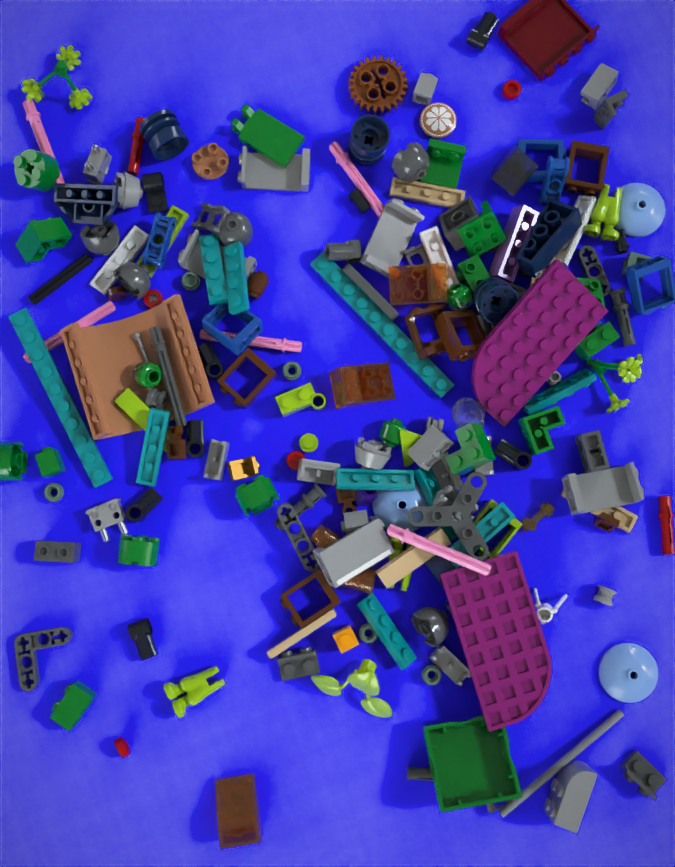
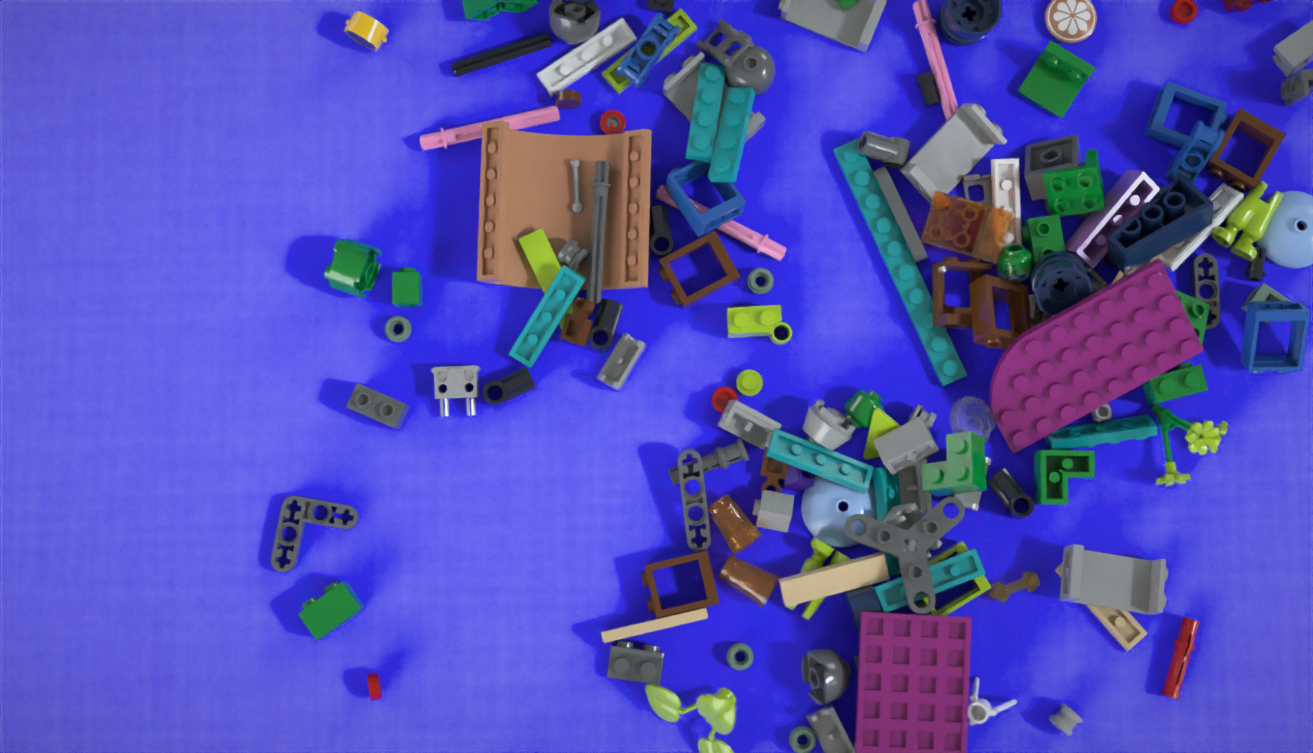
camera: 20 degrees right, 0 degrees up
teal plate [8,308,113,488] -> none
dark grey cylinder [113,262,151,301] -> none
green brick [118,534,160,566] -> none
black piece [128,617,158,660] -> none
green head [133,361,162,388] -> none
lime piece [163,666,225,718] -> none
sand green plate [181,272,200,291] -> none
pearl gold bracket [227,456,259,481] -> none
green brick [235,475,280,517] -> none
reddish brown brick [247,270,270,300] -> none
light grey panel [312,516,394,588] -> none
clear orange slope [329,362,396,409] -> none
light orange brick [333,624,359,654] -> none
teal plate [357,593,417,670] -> none
bright pink axle [387,524,491,576] -> none
tan tile [389,177,466,209] -> none
dark grey cylinder [391,142,430,182] -> none
clear smoke slope [490,143,539,196] -> none
dark grey brick [575,430,610,473] -> none
reddish brown tile [593,512,620,533] -> none
dark grey pin [608,288,637,347] -> none

